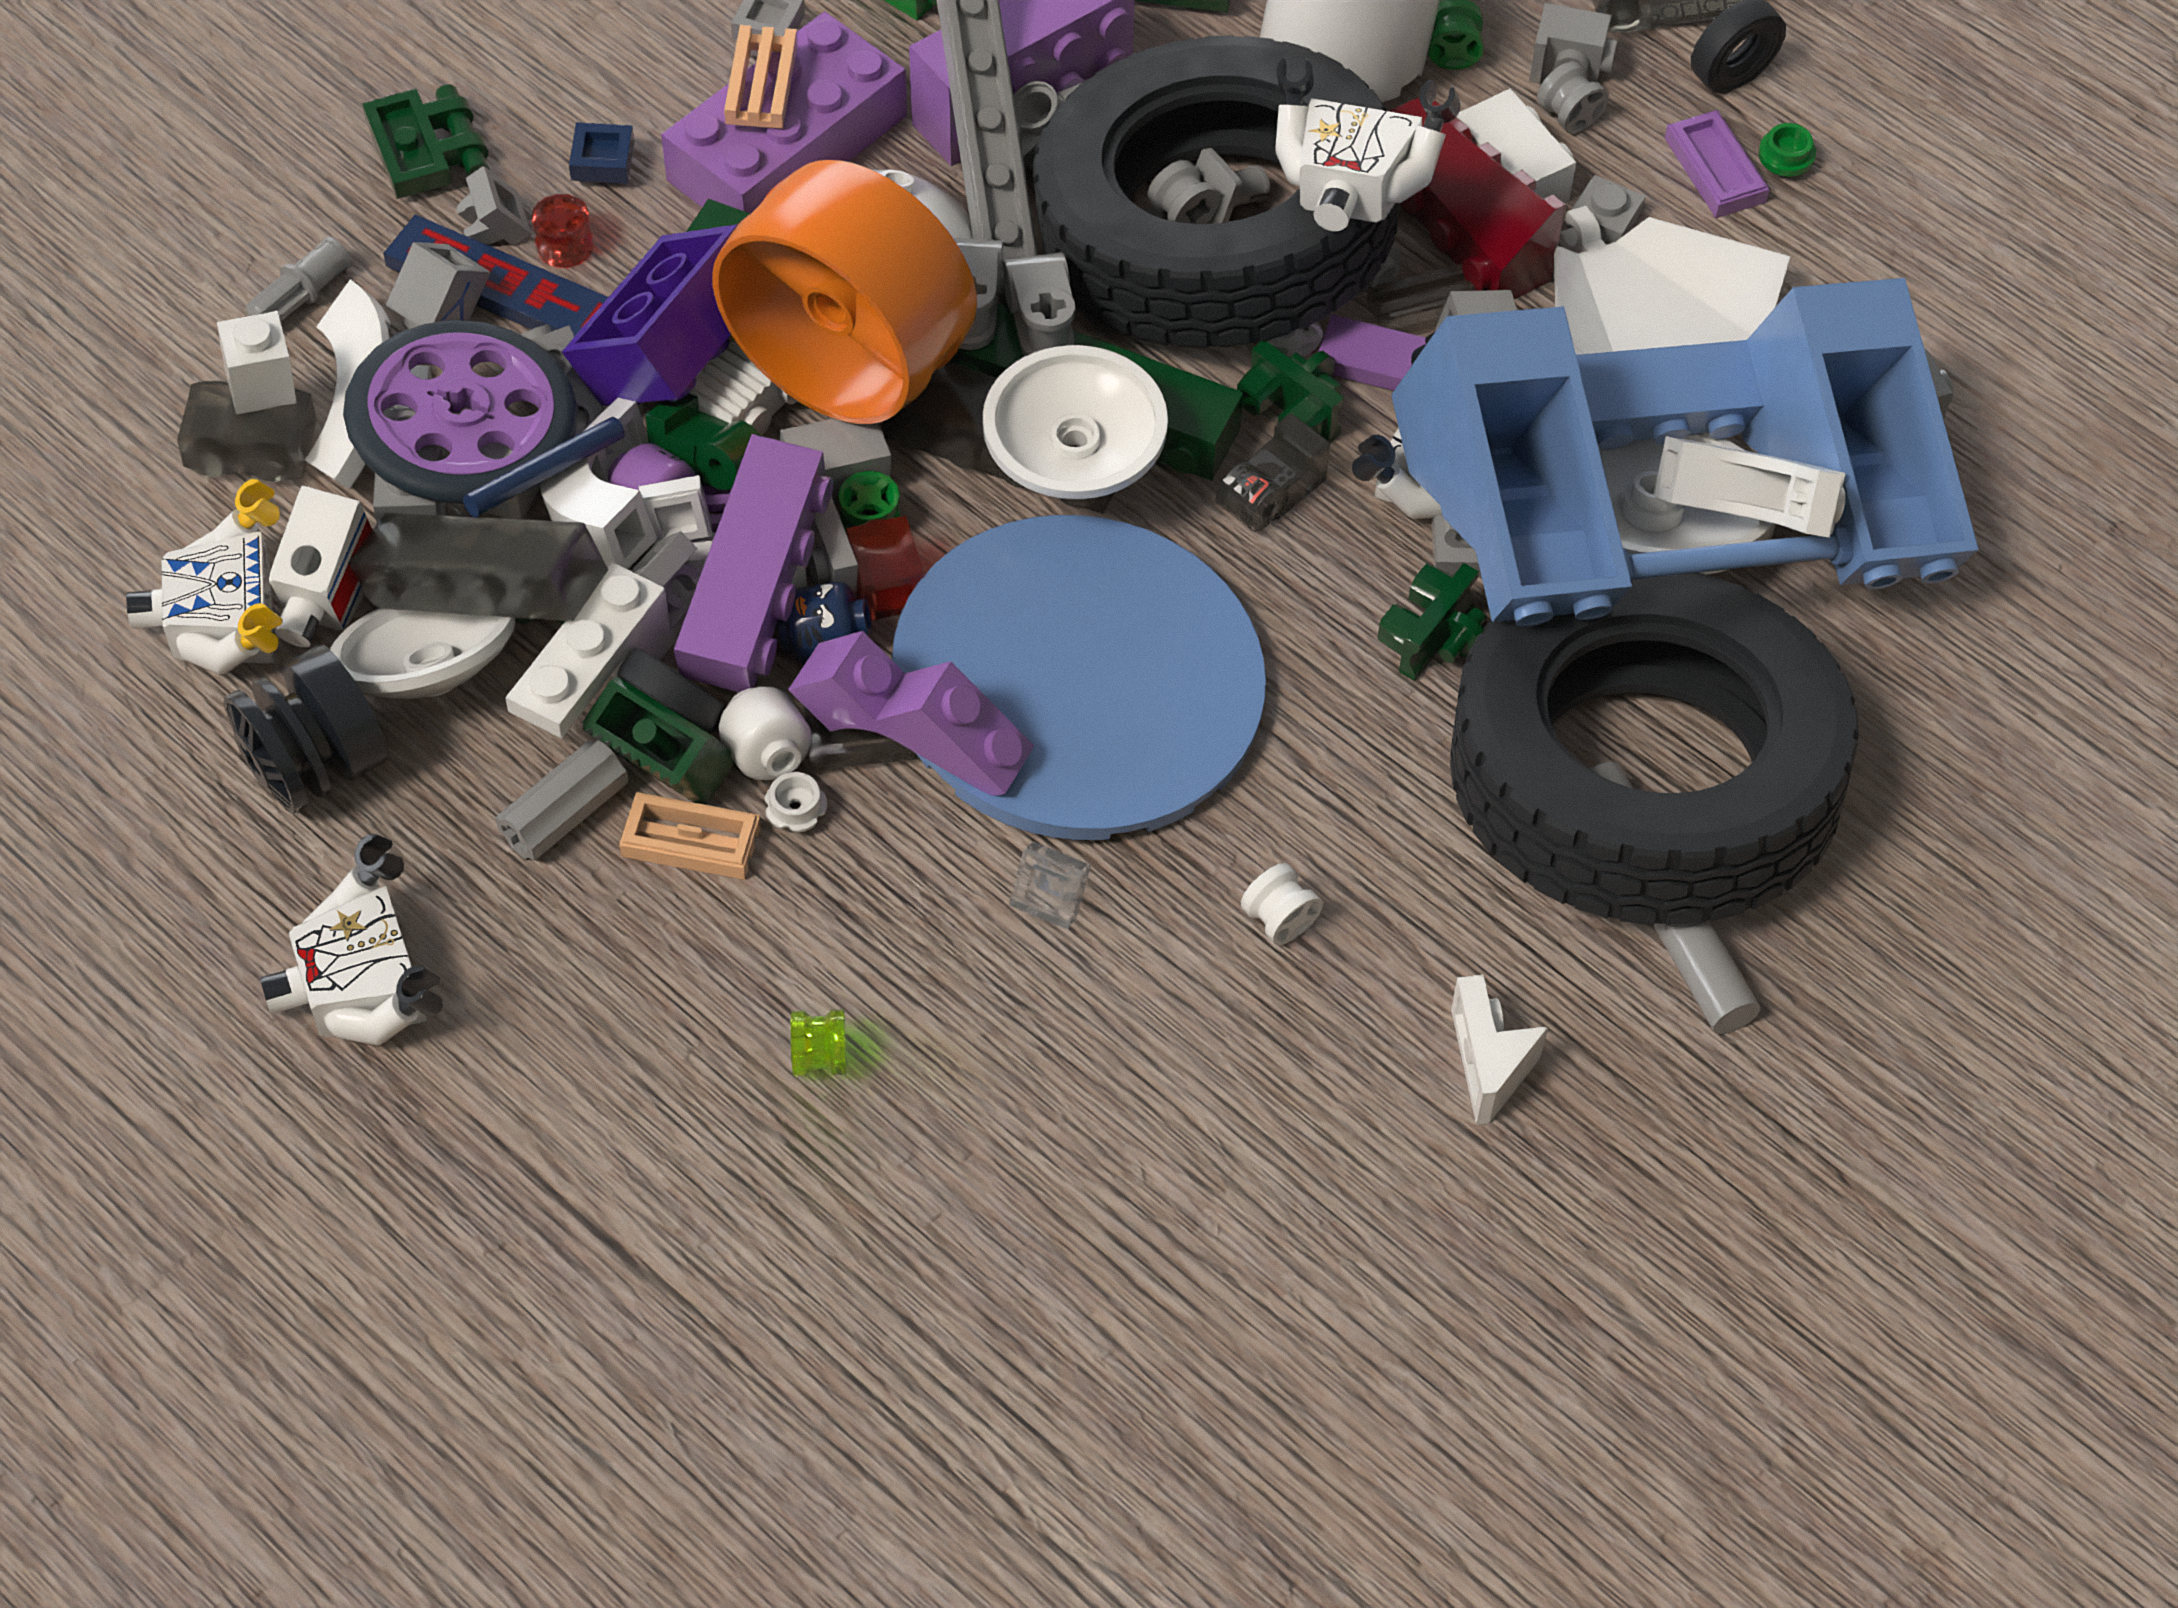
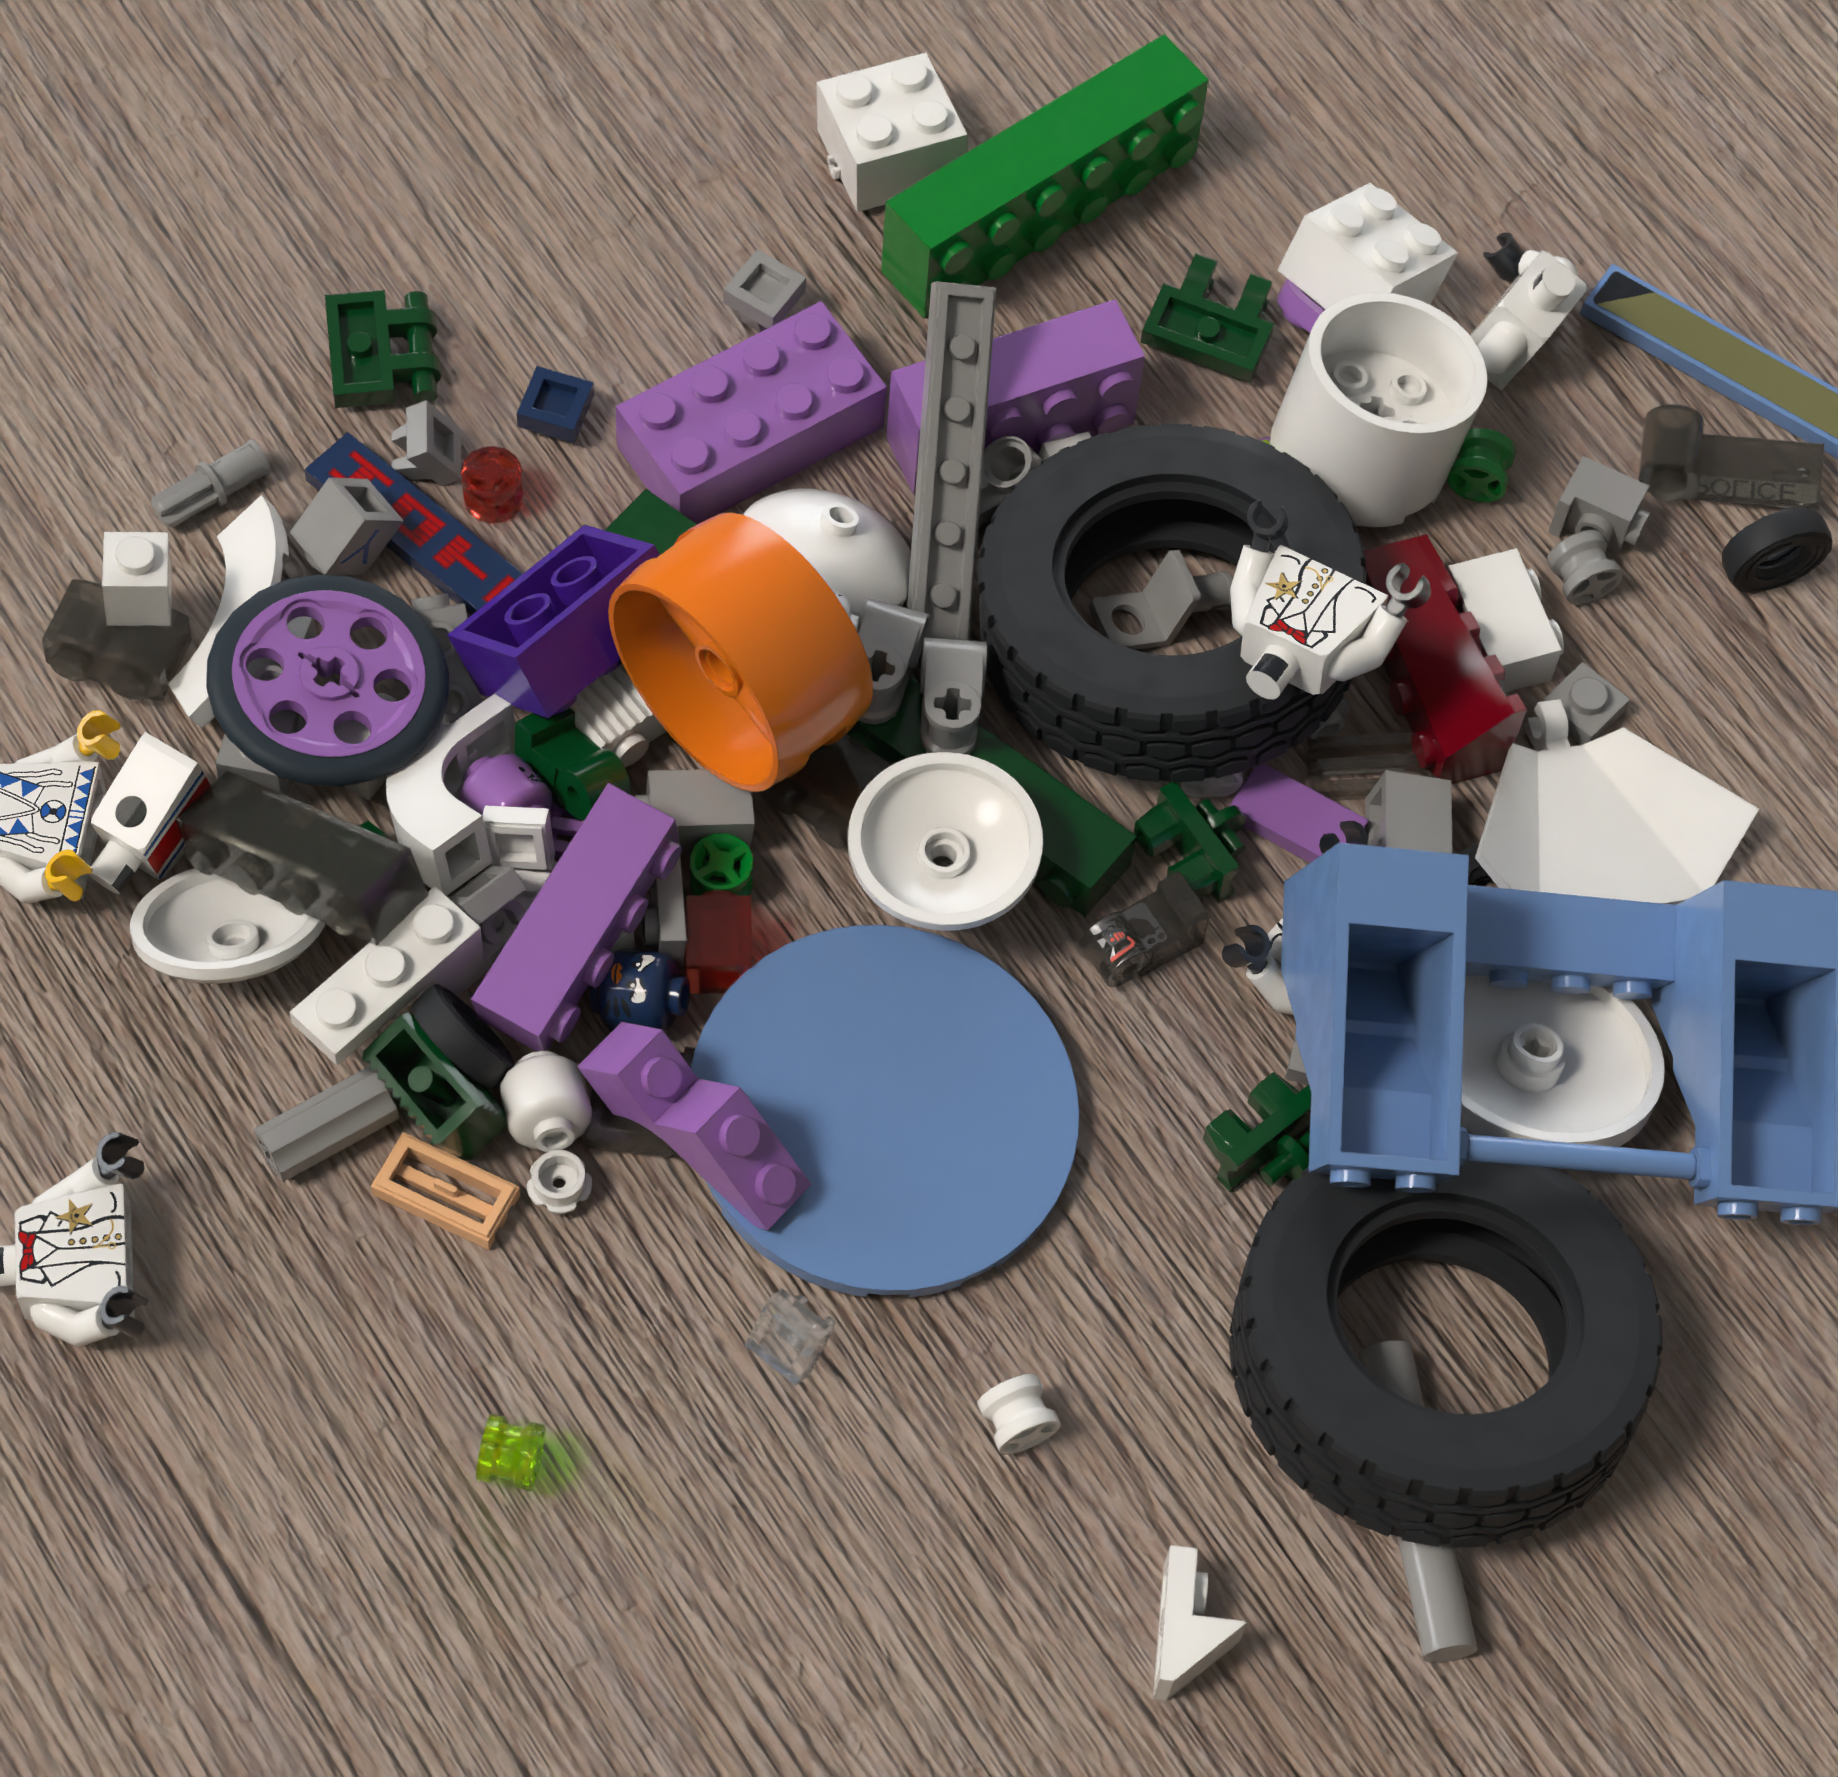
camera: 10 degrees right, 5 degrees up
black wheel [223,644,389,814] -> none
dark blue bar [463,417,625,517] -> none
light nougat tile [724,25,798,129] -> none
light grey wheel [1147,160,1221,224] -> none
white arch [1653,436,1846,538] -> none
medium lavender tile [1665,110,1770,218] -> none
green plate [1758,123,1816,177] -> none

